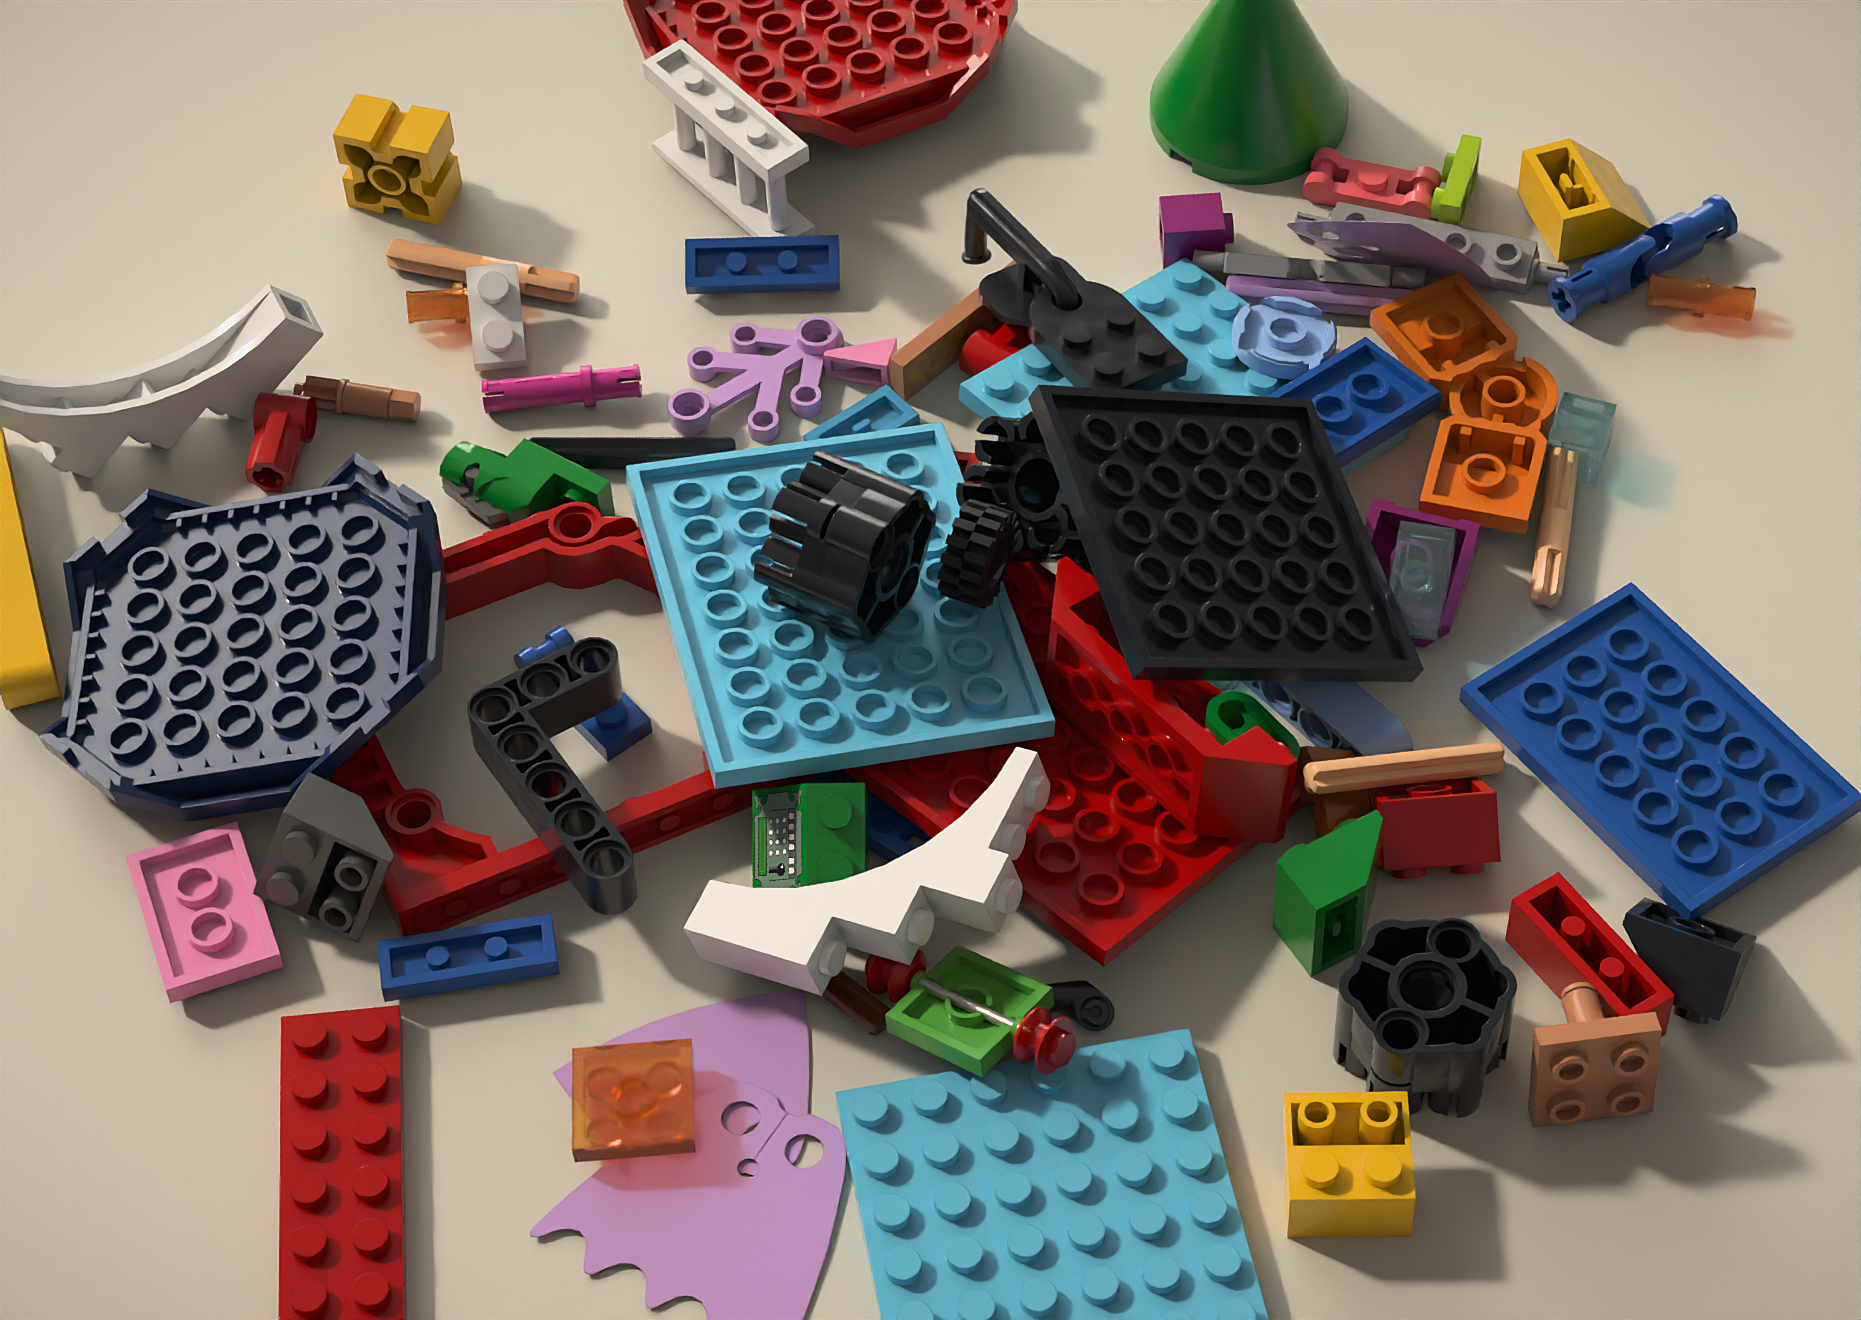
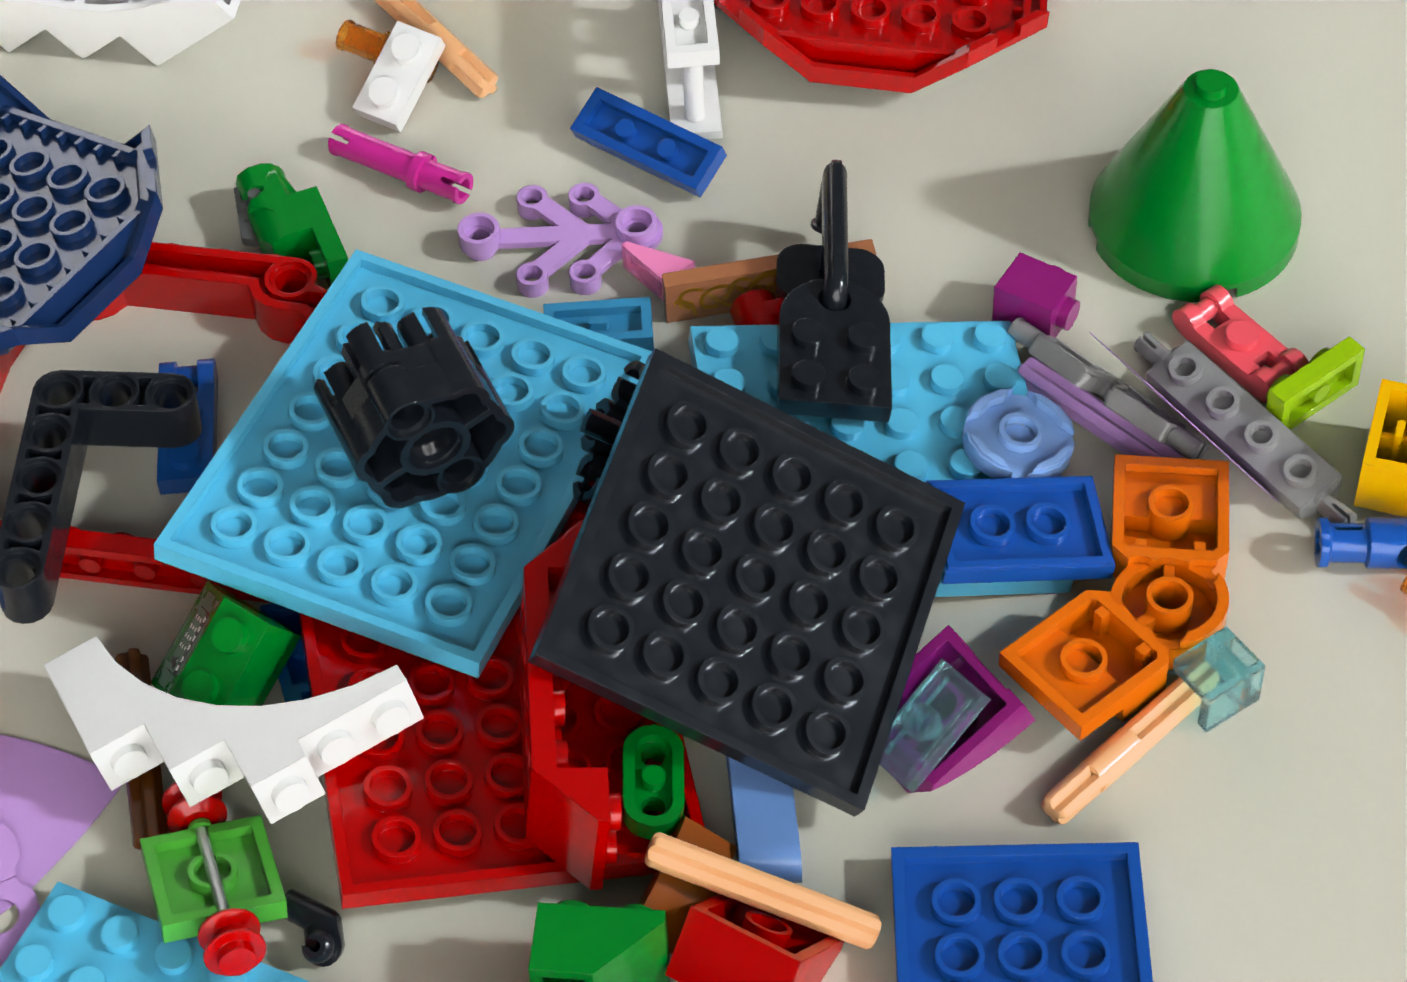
camera: 35 degrees right, 0 degrees up
red piece [245,392,317,493] -> none
nougat piece [293,375,421,422] -> none
black axle [529,437,737,469] -> none
black tyre [937,499,1019,609] -> none

